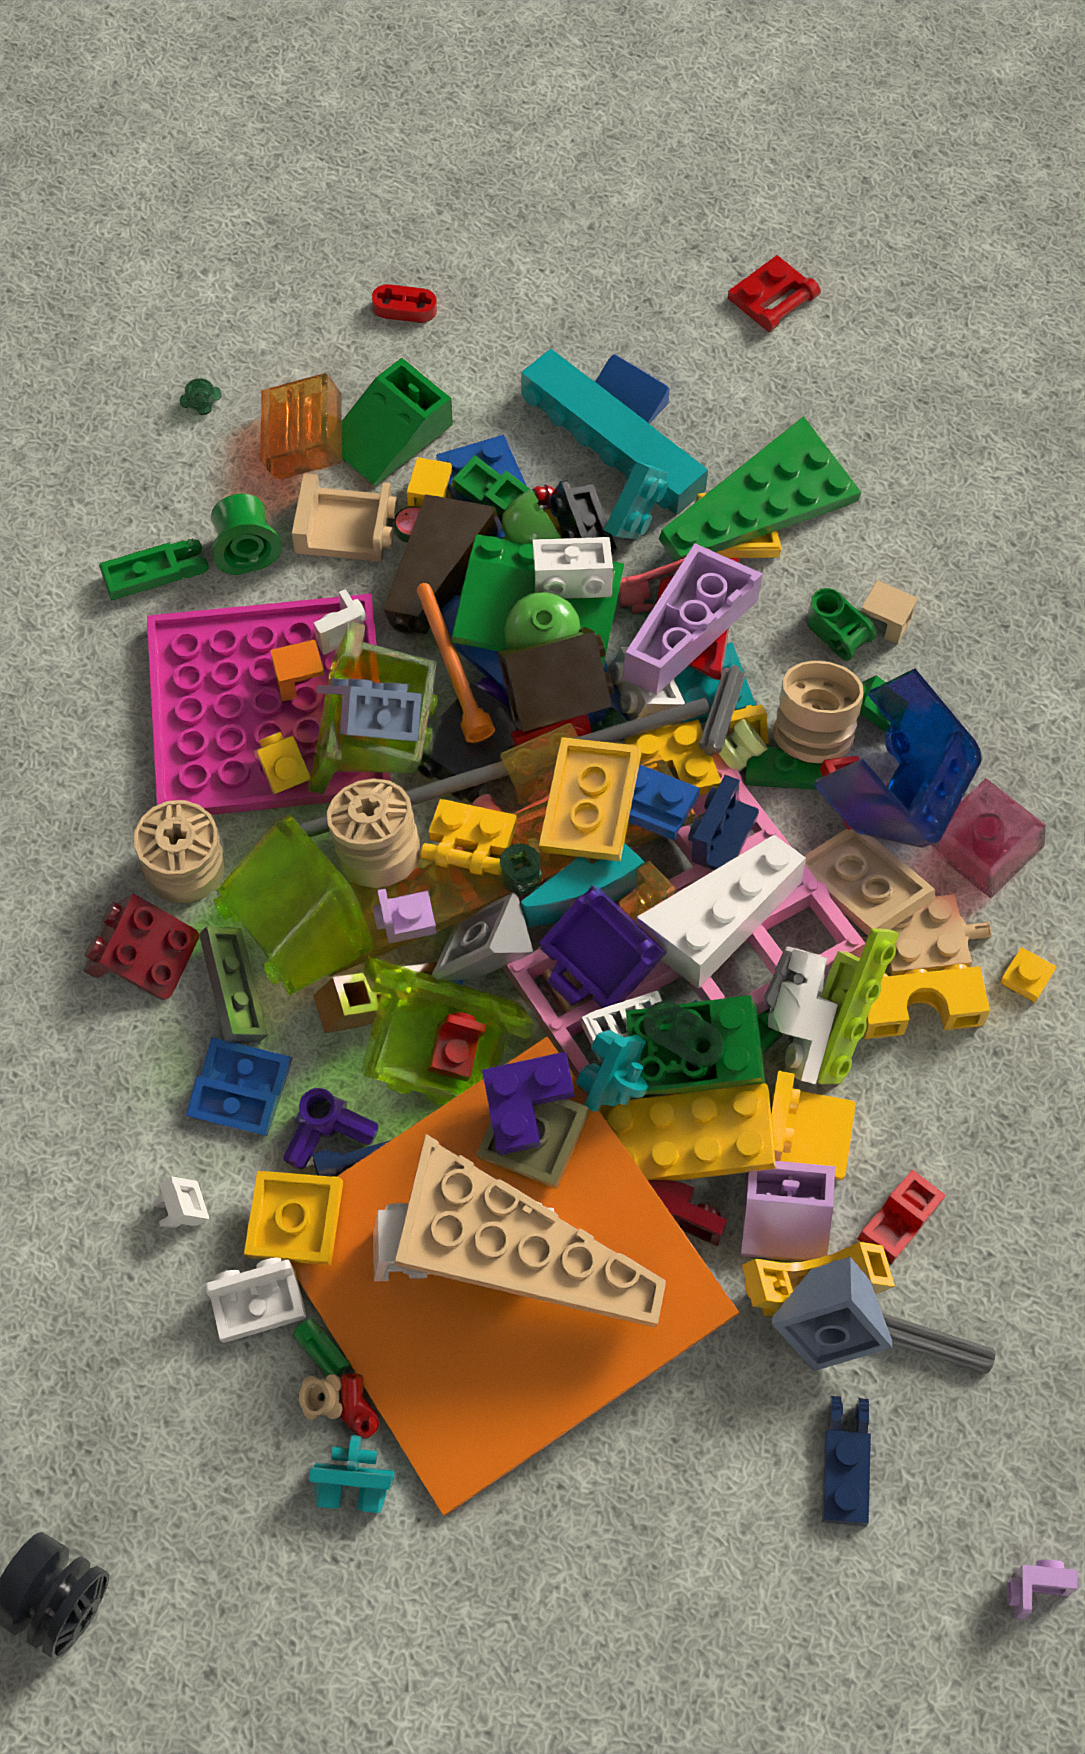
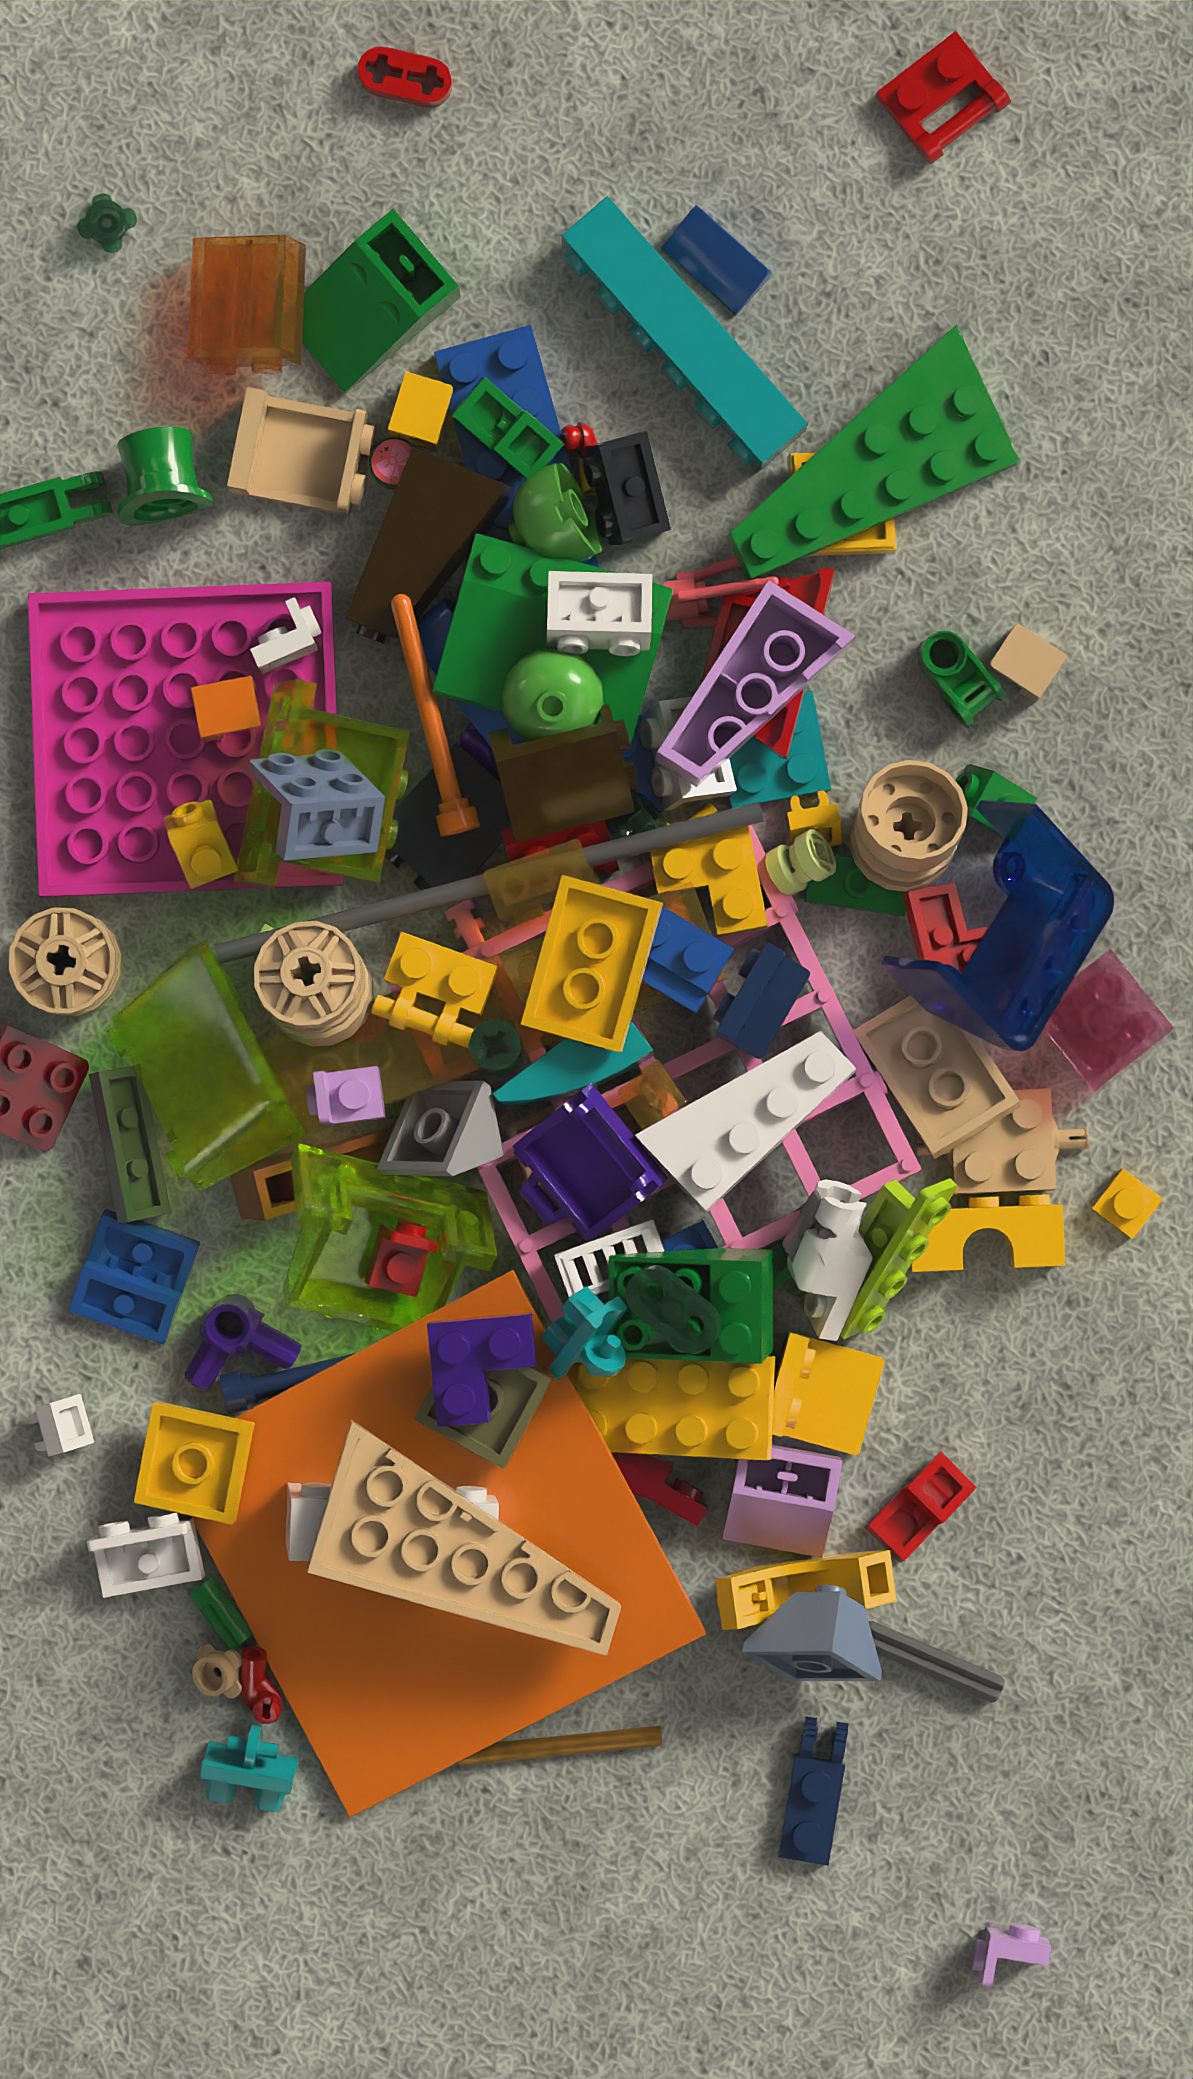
camera: 10 degrees right, 25 degrees up
teal plate [604,462,669,540] -> none
dark grey axle [699,665,745,756] -> none
none -> pearl gold bar [459,1725,662,1766]

